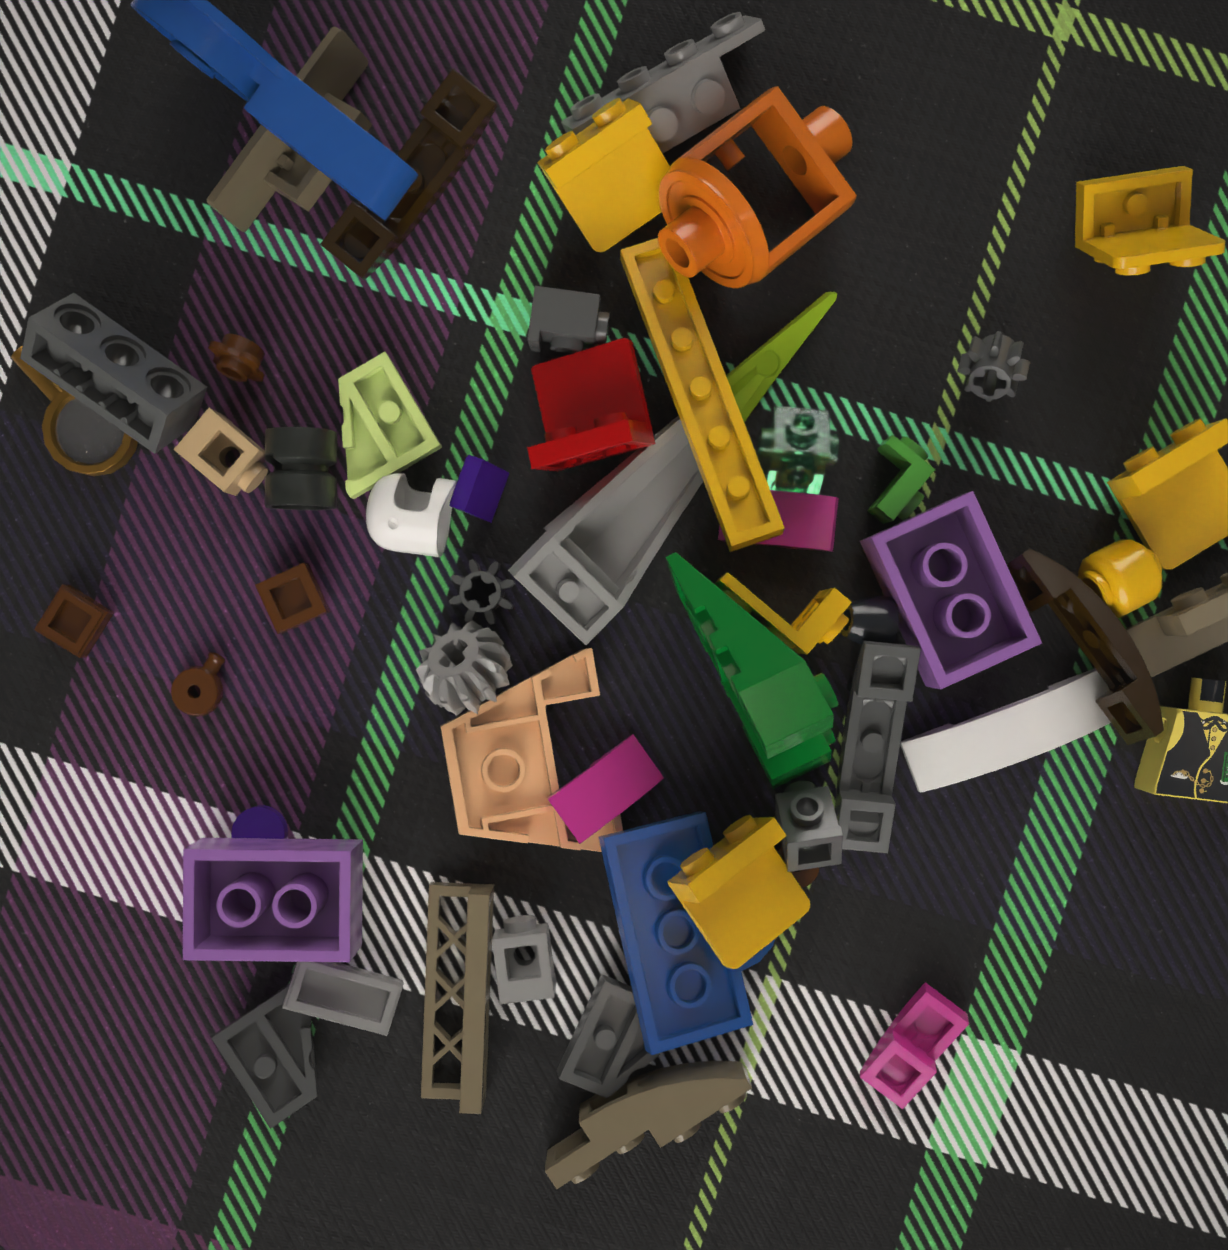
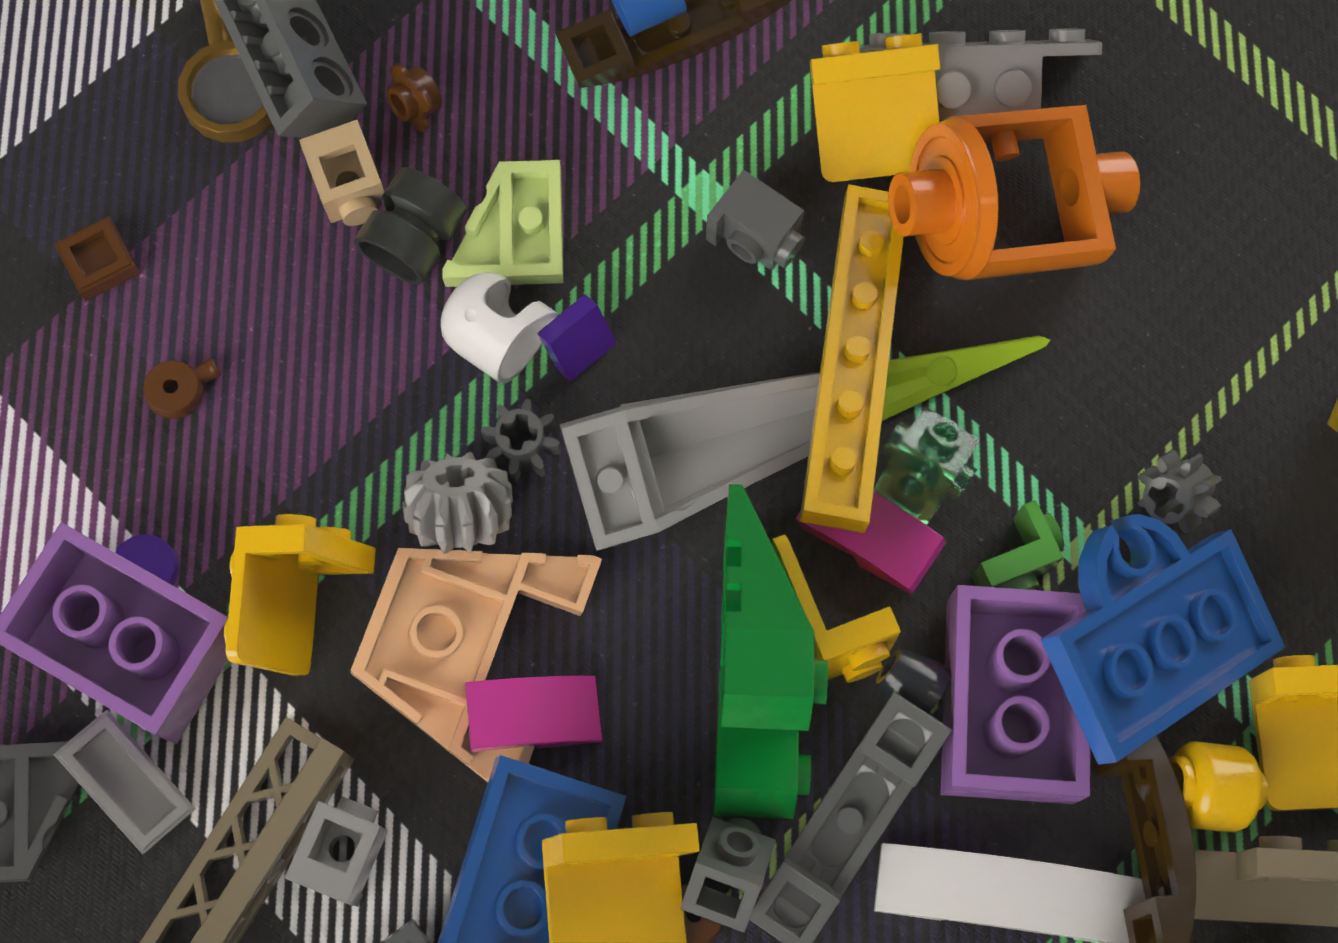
camera: 30 degrees right, 15 degrees down
reddish brown plate [255,562,331,634] -> none
red bracket [527,338,656,471] -> none
none -> yellow bracket [224,514,376,676]
none -> blue plate [1040,514,1285,765]

